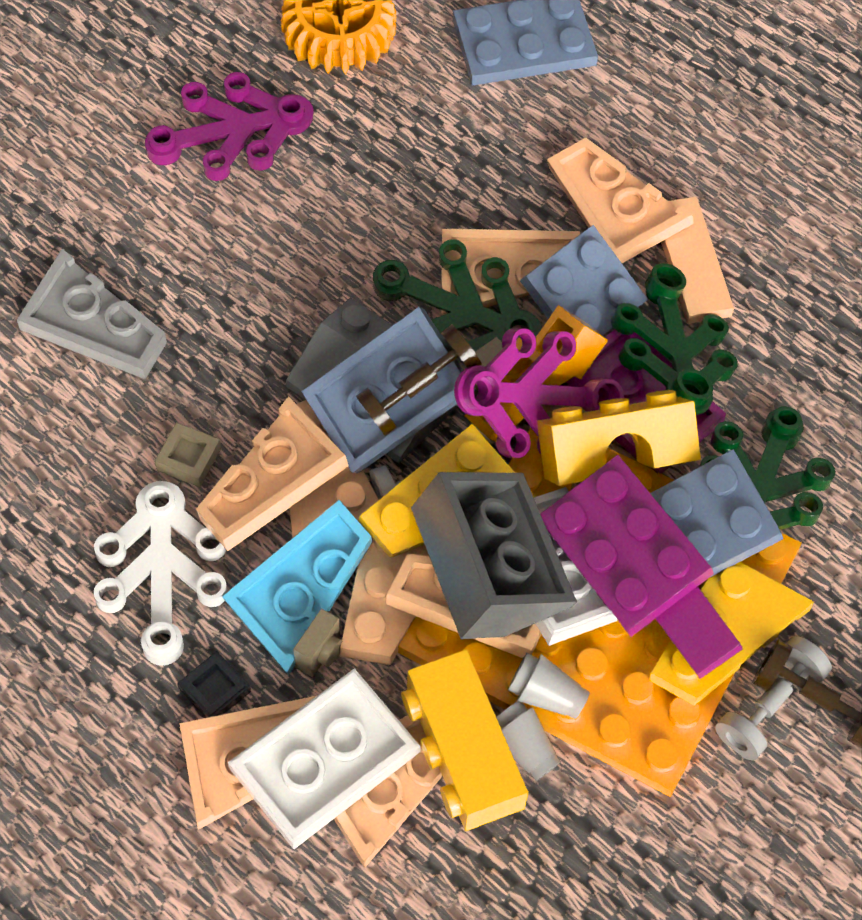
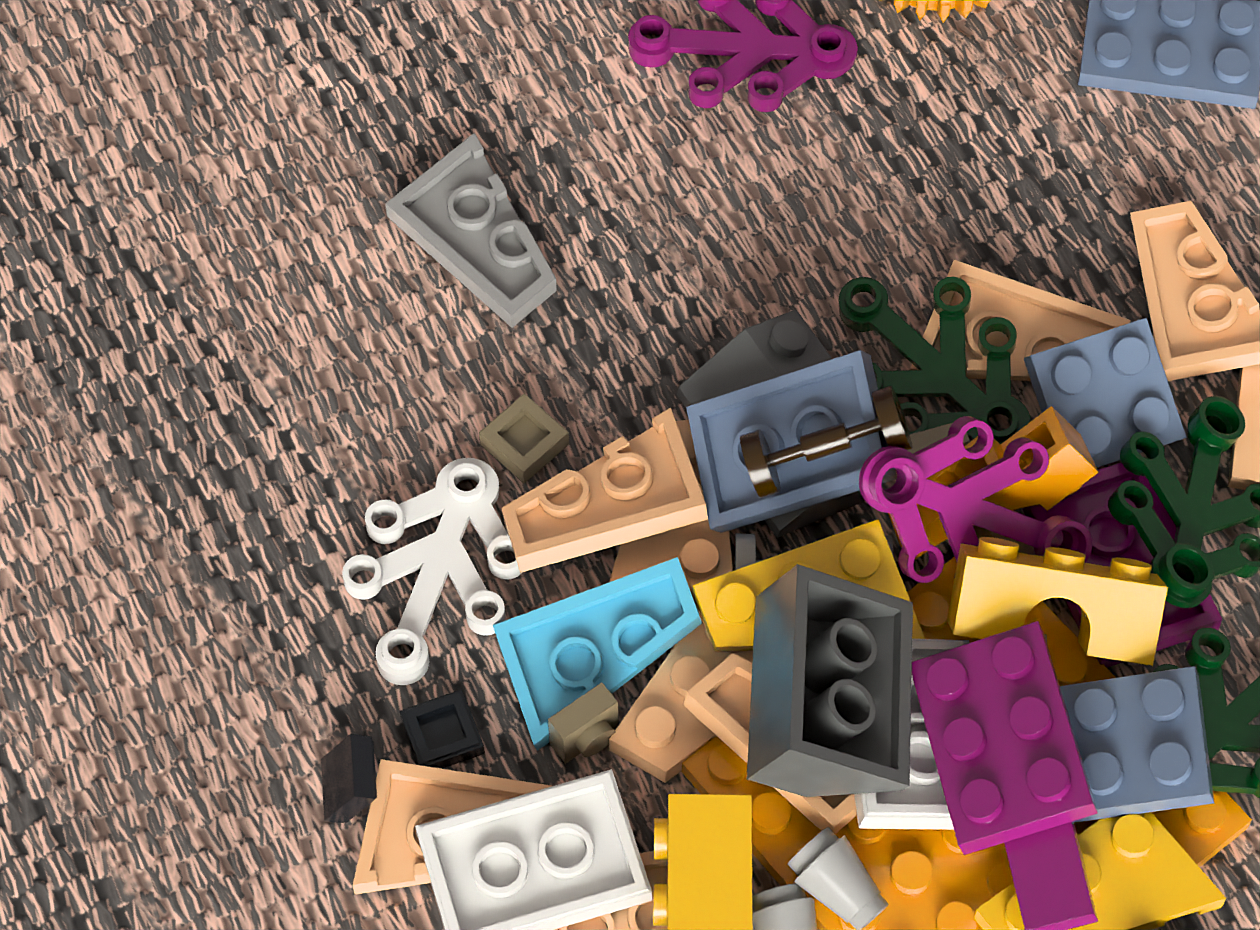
camera: 25 degrees right, 0 degrees up
none -> black tile [321,734,377,823]

